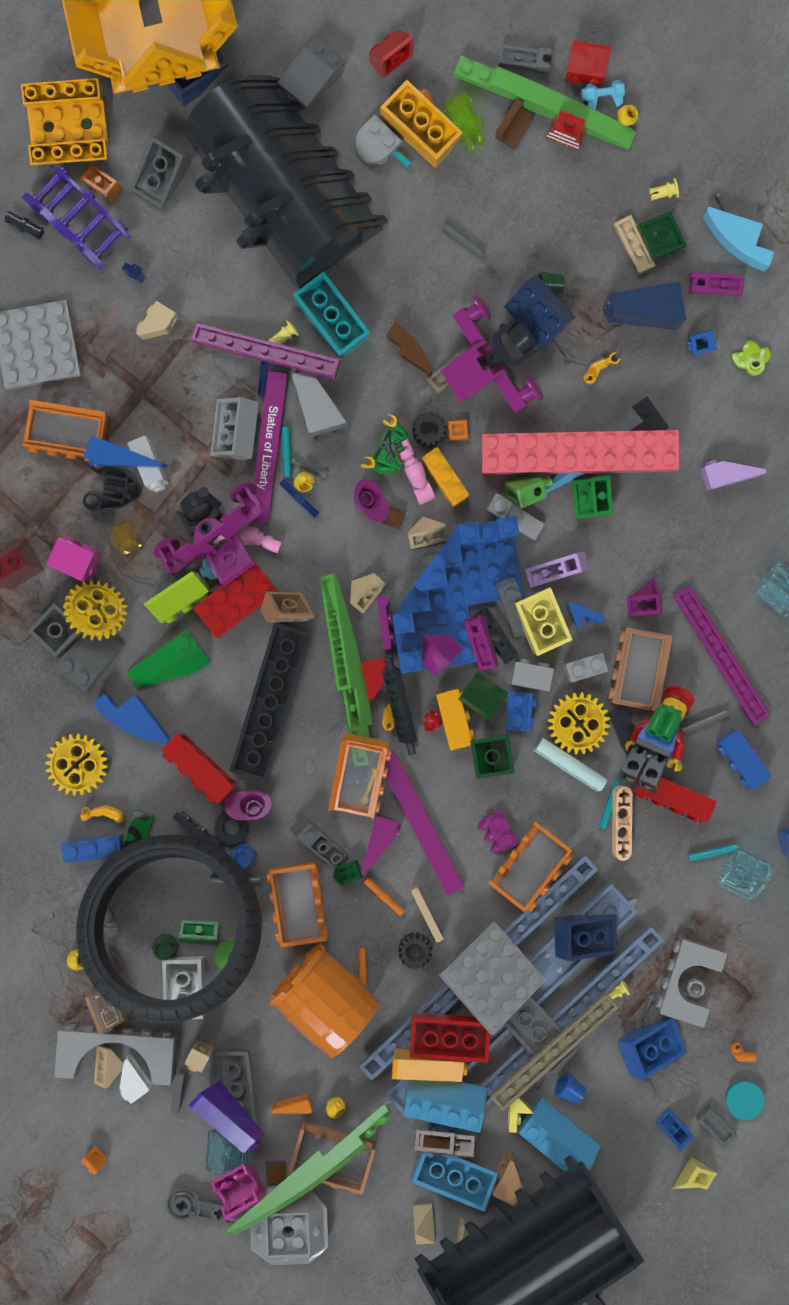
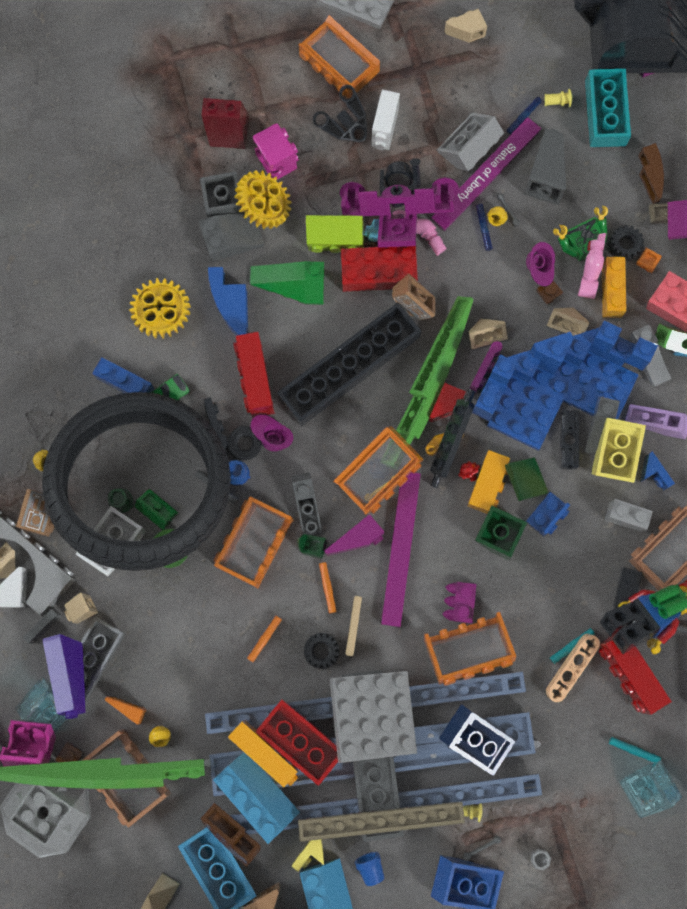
camera: 40 degrees right, 10 degrees down
light orange arm [80,805,124,824] -> none
blue slope [83,436,168,469] -> none
clear yellow slope [111,520,142,555] -> none
magenta tile [191,323,341,380] -> none
orange piece [267,943,380,1058] -> none
teal piece [282,427,291,478] -> none
magenta slope [422,635,463,676] -> none
magenta plate [464,615,499,670] -> none
light grey brick [510,659,554,692] -> none
light aqua brick [534,737,607,792] -> none
yellow gear [547,692,610,754] -> none
light grey arch [655,936,727,1028] -> none

